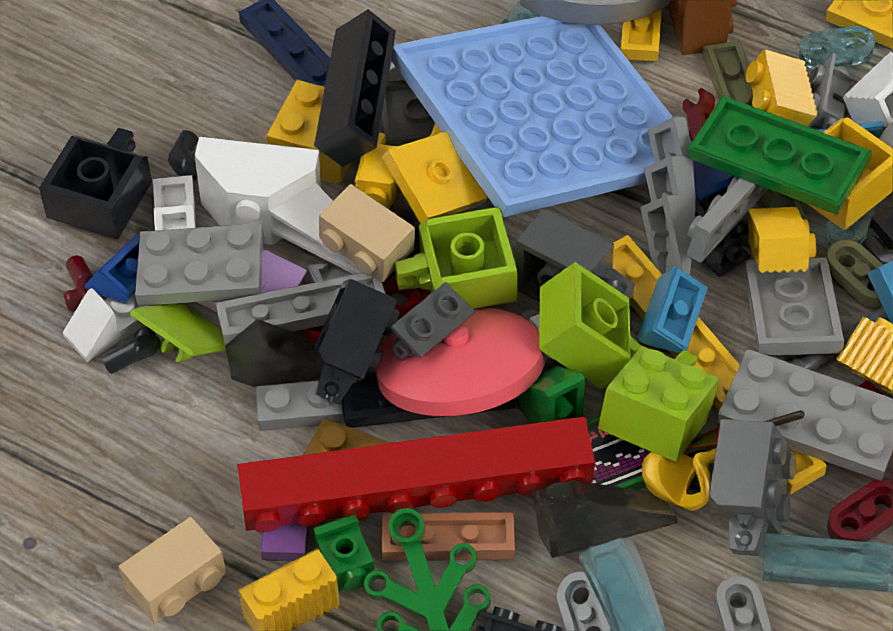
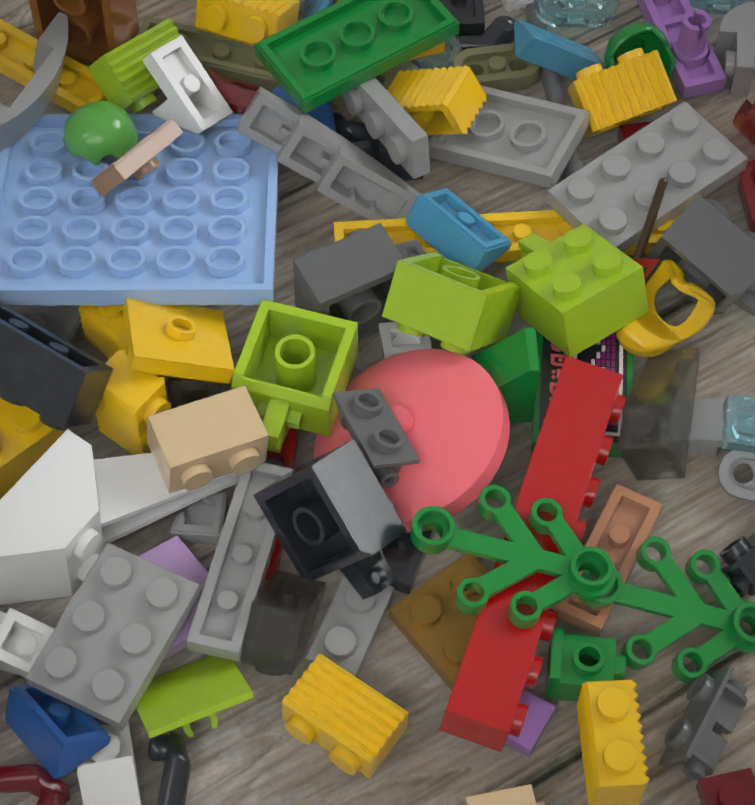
camera: 65 degrees left, 5 degrees up
none -> bright green hair [63,100,139,165]
none -> lime brick [88,18,181,114]
none -> plate [91,119,184,196]
none -> white slope [142,35,233,134]
none -> yellow brick [281,653,409,779]
none -> green plant [410,485,616,629]

